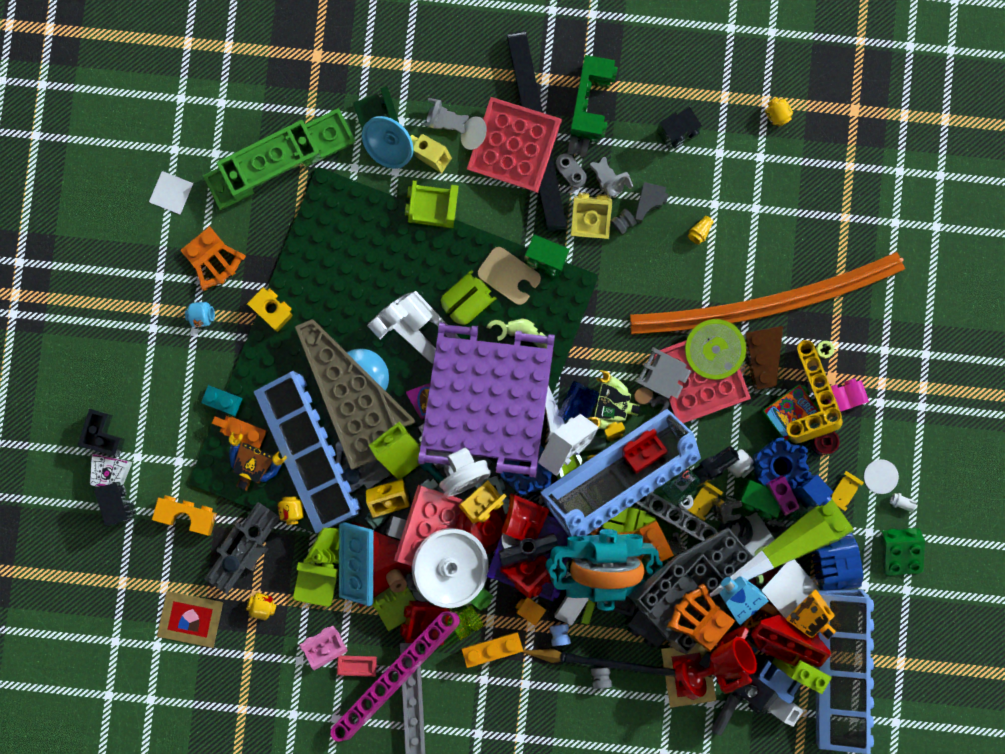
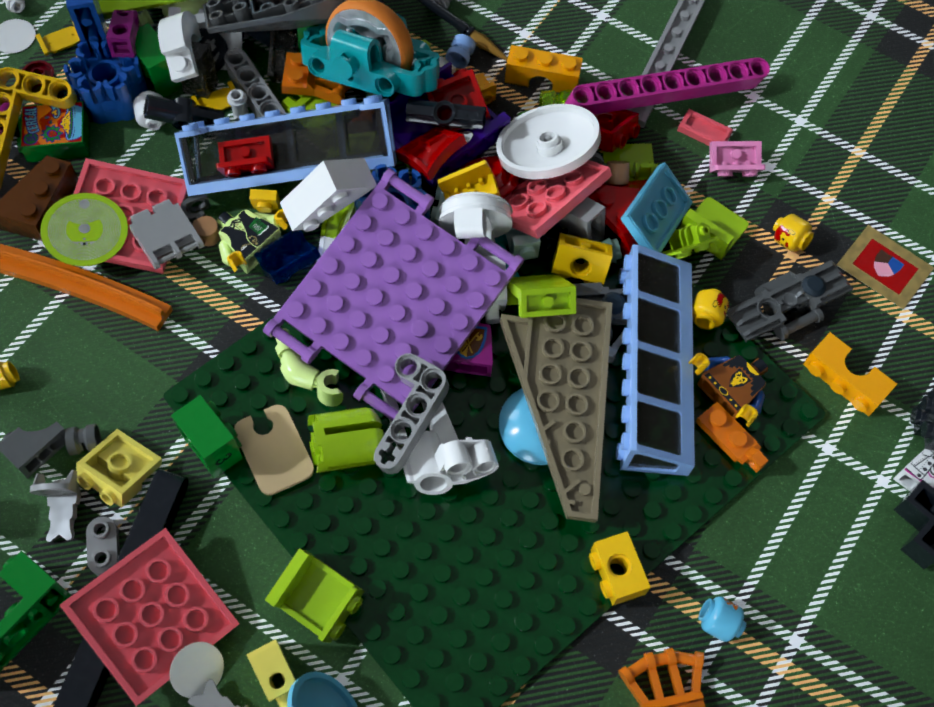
camera: 155 degrees left, 20 degrees down
teal plate [201,385,243,416] -> none
dark grey wheel [567,135,590,157] -> none
clear green leg [661,469,700,507] -> none
none -> white arch [158,11,202,83]
none -> light grey beam [374,353,449,474]

